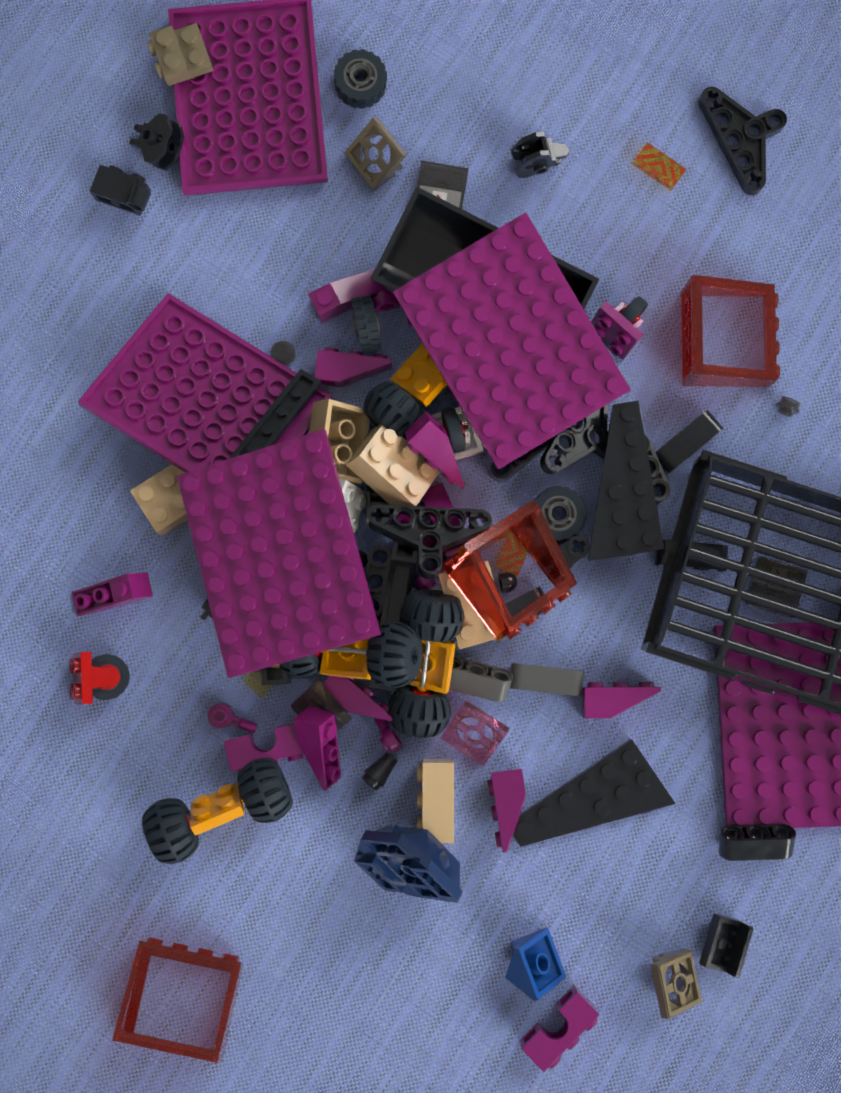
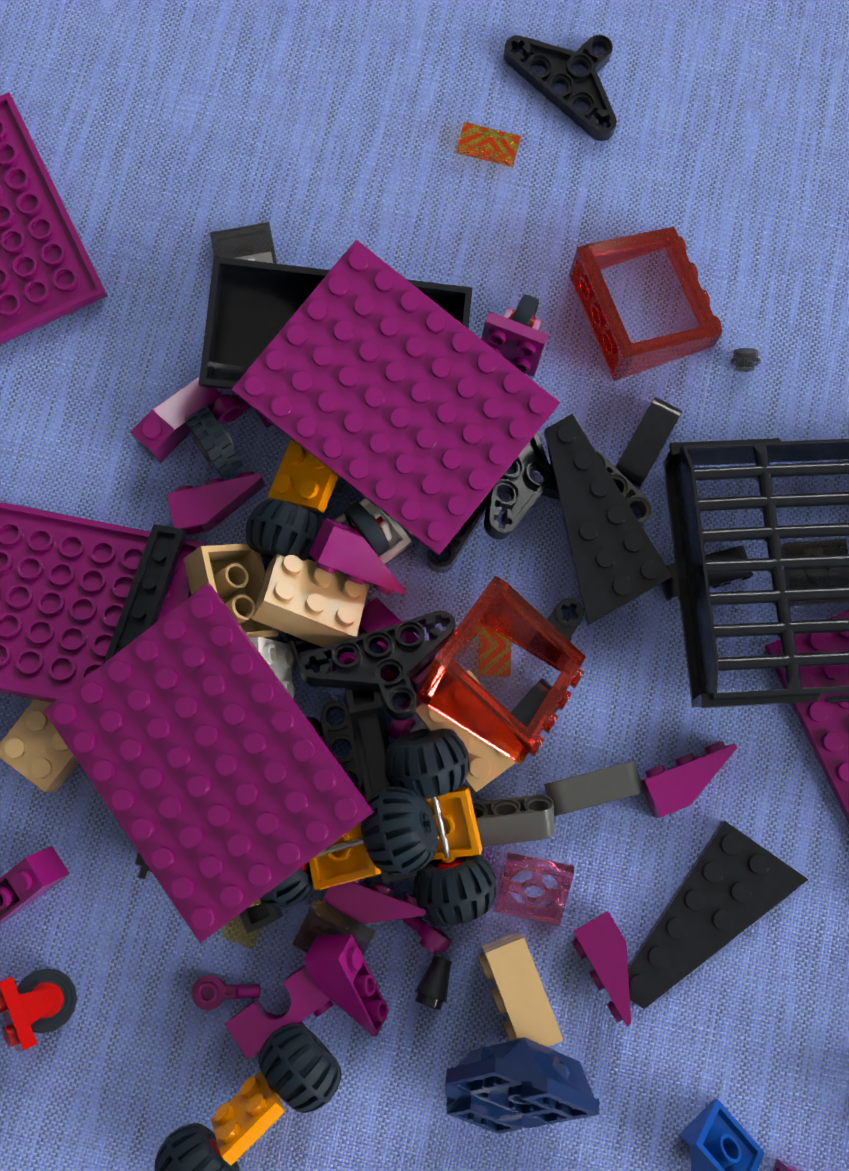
camera: 25 degrees left, 5 degrees down
clear smoke plate [271,341,295,366] -> none
black wheel [334,49,387,109] -> none
dark tan piece [344,117,407,190] -> none
black hinge [498,572,518,593] -> none
black hinge [511,132,570,178] -> none
wheel [530,486,587,542] -> none

